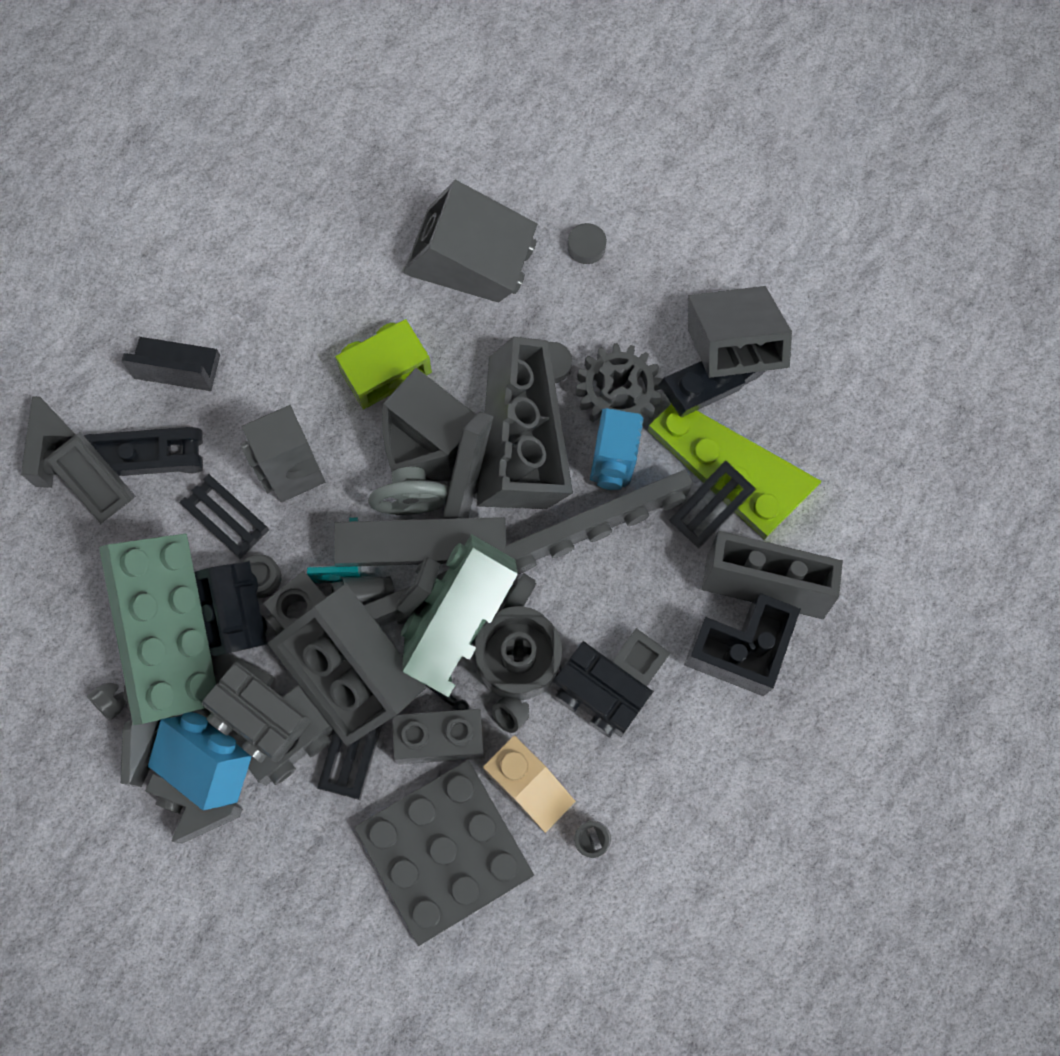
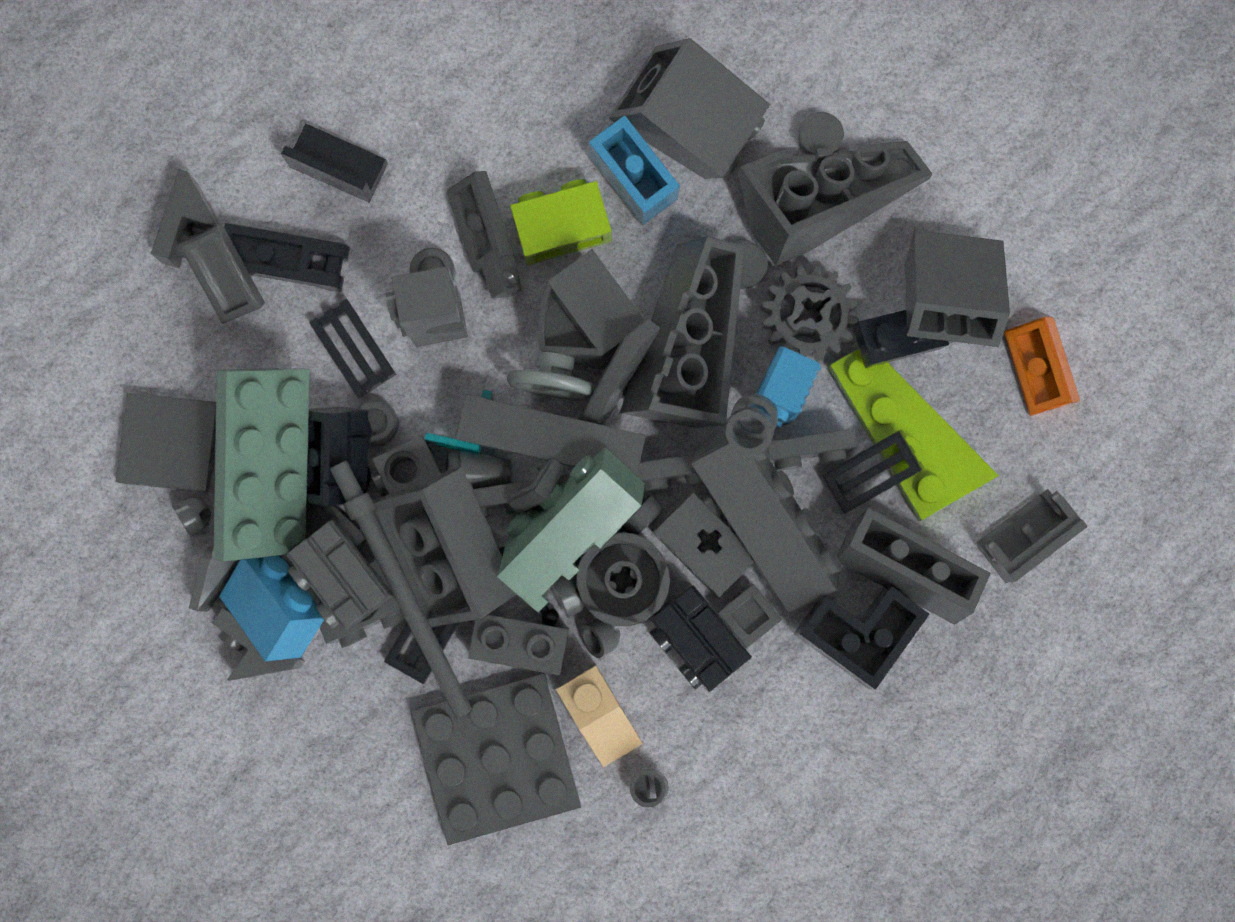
camera: 15 degrees right, 10 degrees up
none -> dark grey tile [115,393,216,493]
none -> dark grey bar [330,461,473,718]
none -> dark grey hinge [446,171,522,299]
none -> dark grey tile [550,575,583,618]
none -> dark azure brick [589,115,680,225]
none -> dark grey brick [653,493,755,598]
none -> dark grey hinge [691,394,842,613]
none -> dark grey wedge [738,141,932,266]
none -> dark grey hinge [975,489,1088,583]
none -> orange slope [1004,317,1080,416]

